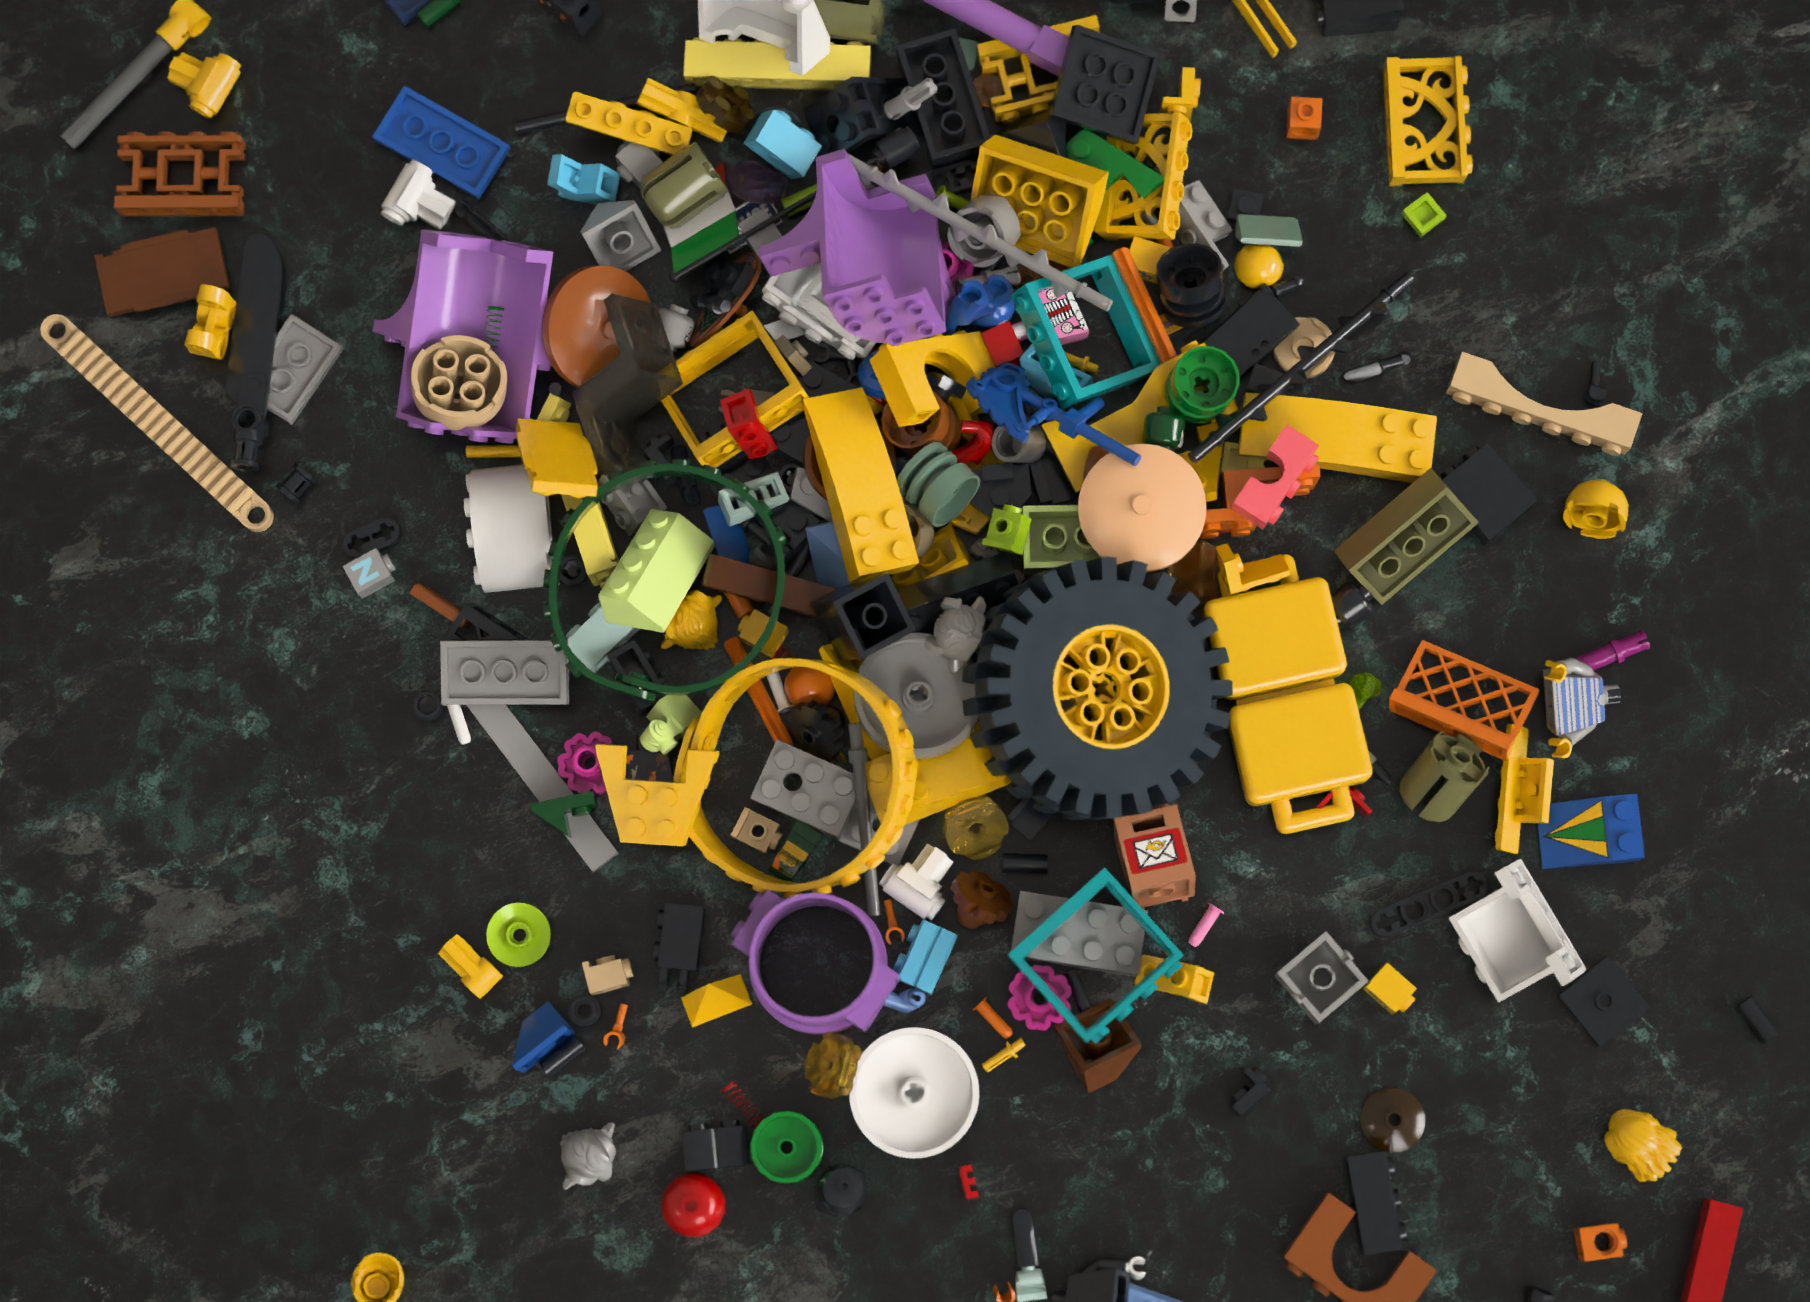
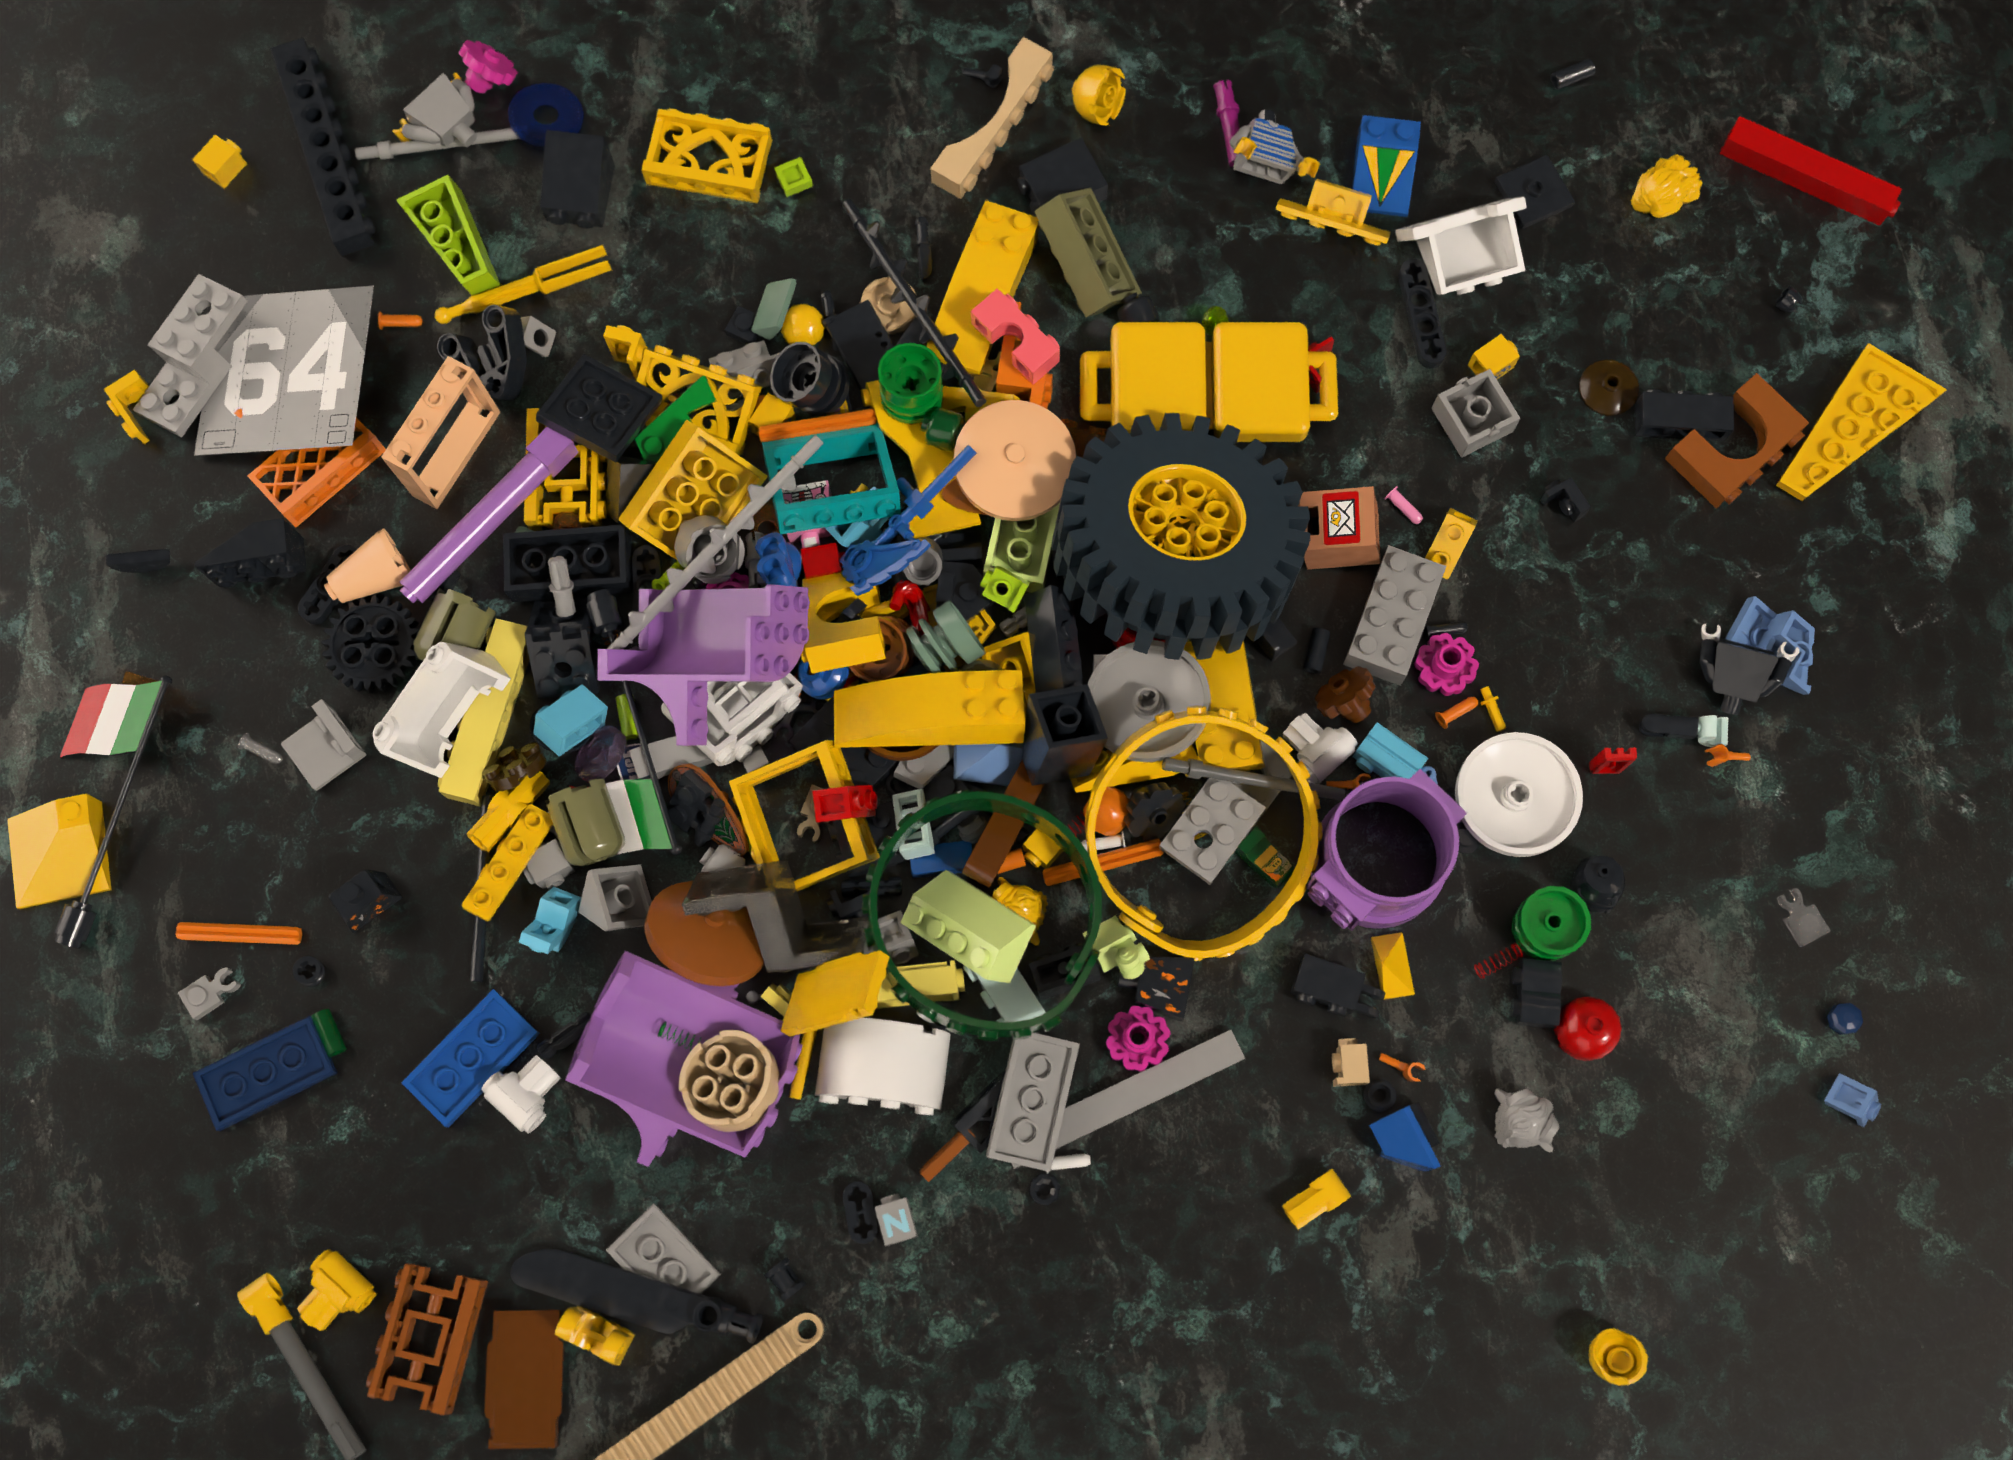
camera: 80 degrees left, 5 degrees down
lime dish [486,903,551,967] -> none
dark green slope [530,791,598,838] -> none
yellow wing [595,744,719,846] -> none
tan brick [731,807,783,855] -> none
dark tan plate [774,335,813,376] -> none
clear yellow plate [804,1032,861,1099] -> none
light grey hair [925,597,986,672] -> none
clear yellow plate [943,795,1009,860] -> none
teal window [1007,868,1184,1044] -> none
reddish brown slope [1054,998,1142,1094] -> none
yellow bracket [1215,543,1291,594] -> none
orange brick [1286,97,1322,140] -> none
orange fence [1389,640,1539,761] -> none
olive cylinder [1399,731,1489,822] -> none
orange brick [1573,1223,1627,1262] -> none

